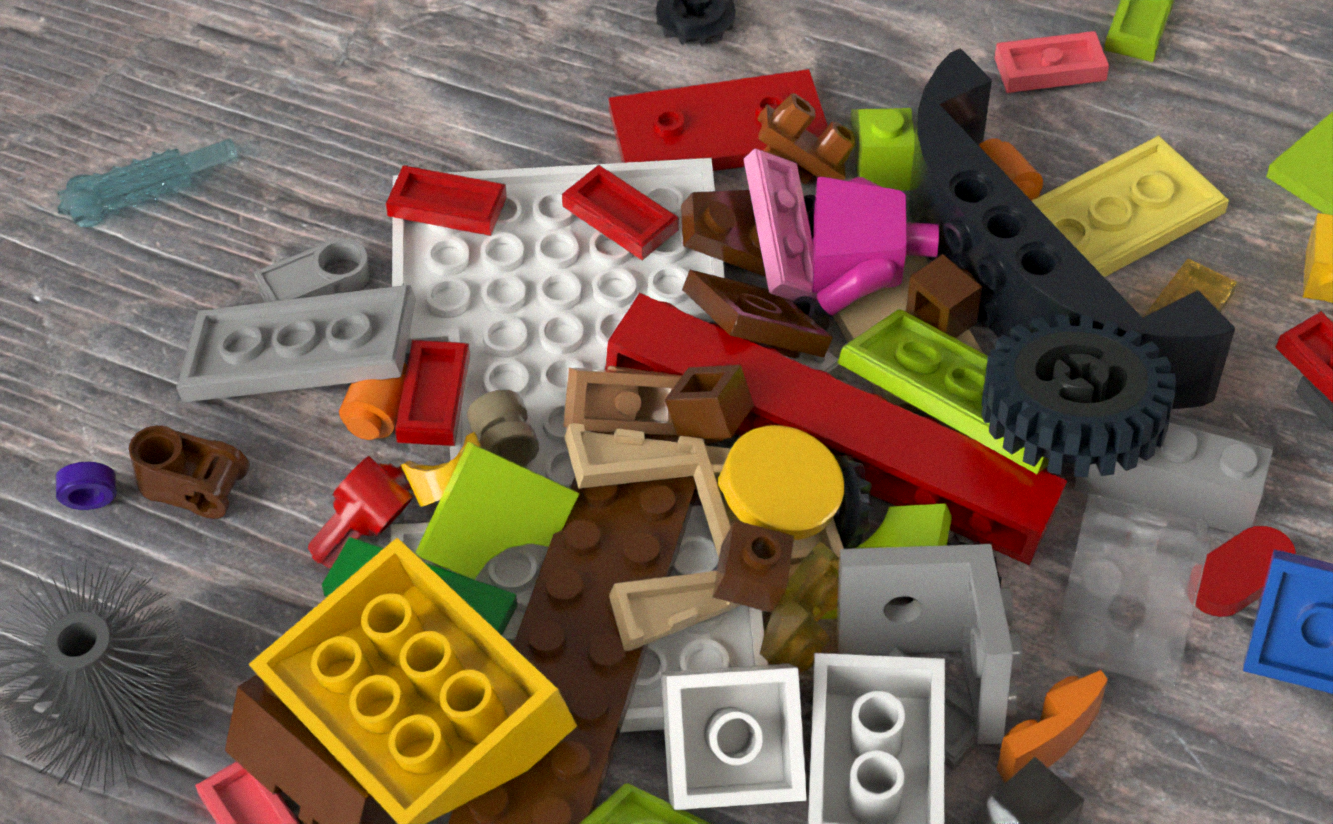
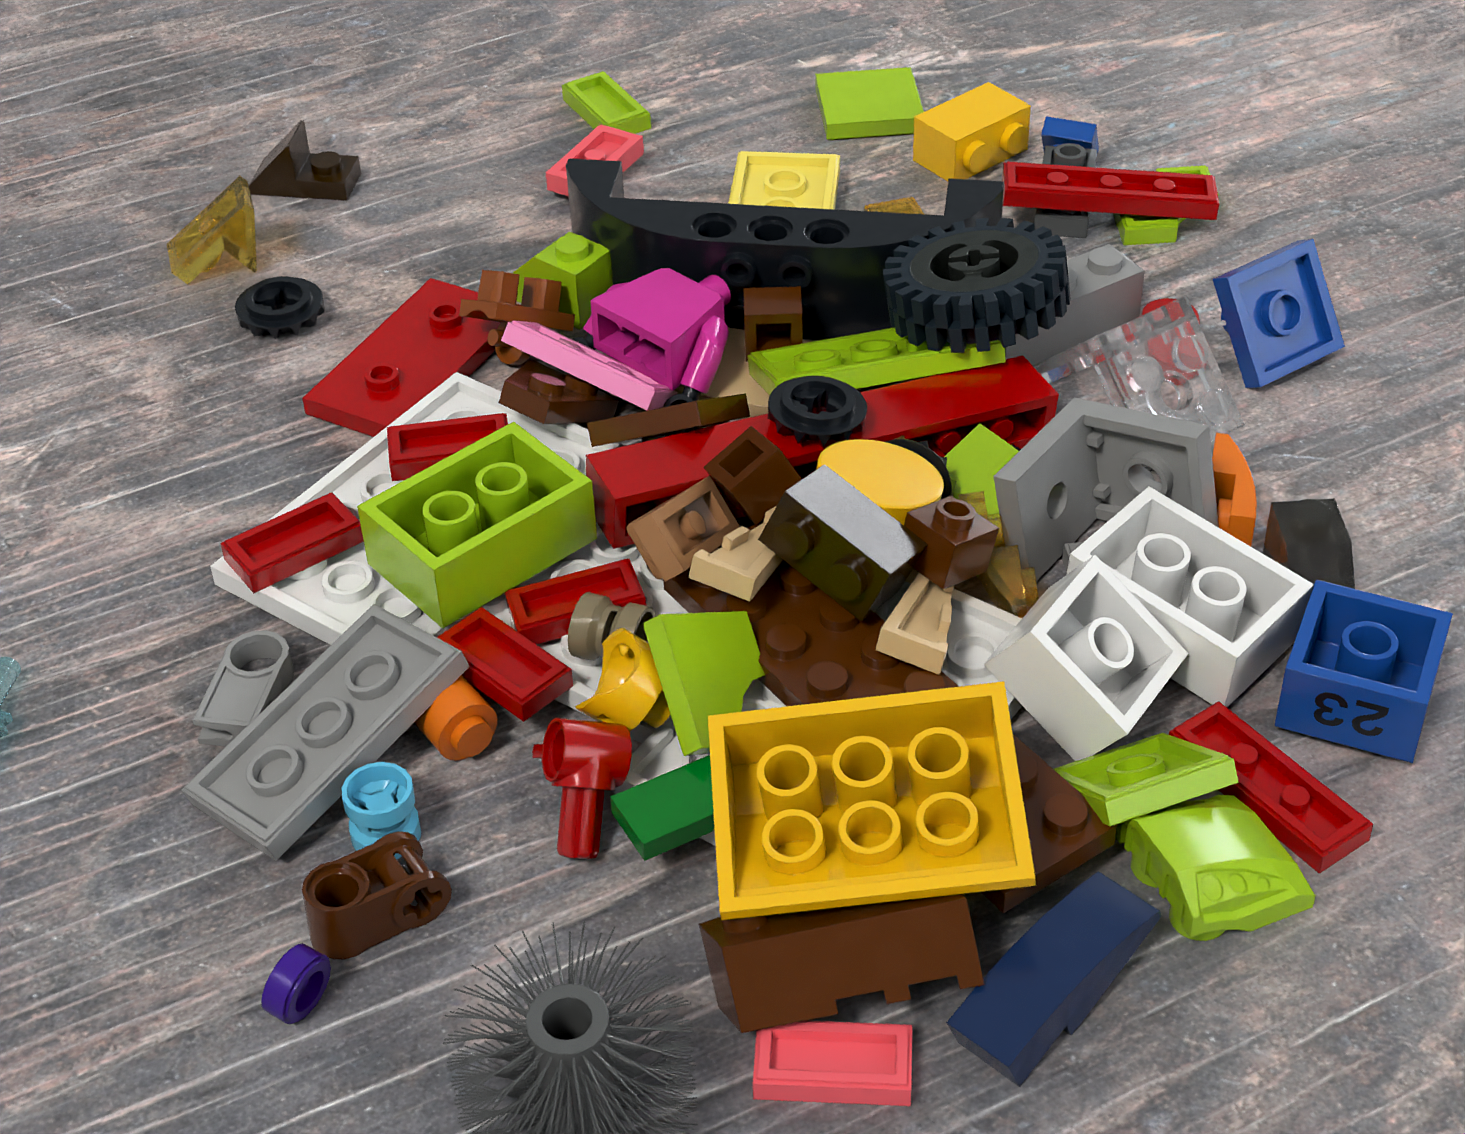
camera: 50 degrees left, 10 degrees down
none -> medium azure wheel [341,762,421,859]
none -> lime brick [357,421,597,629]
none -> red tile [505,559,647,644]
none -> dark brown brick [758,464,928,622]
none -> black gear [768,376,867,447]

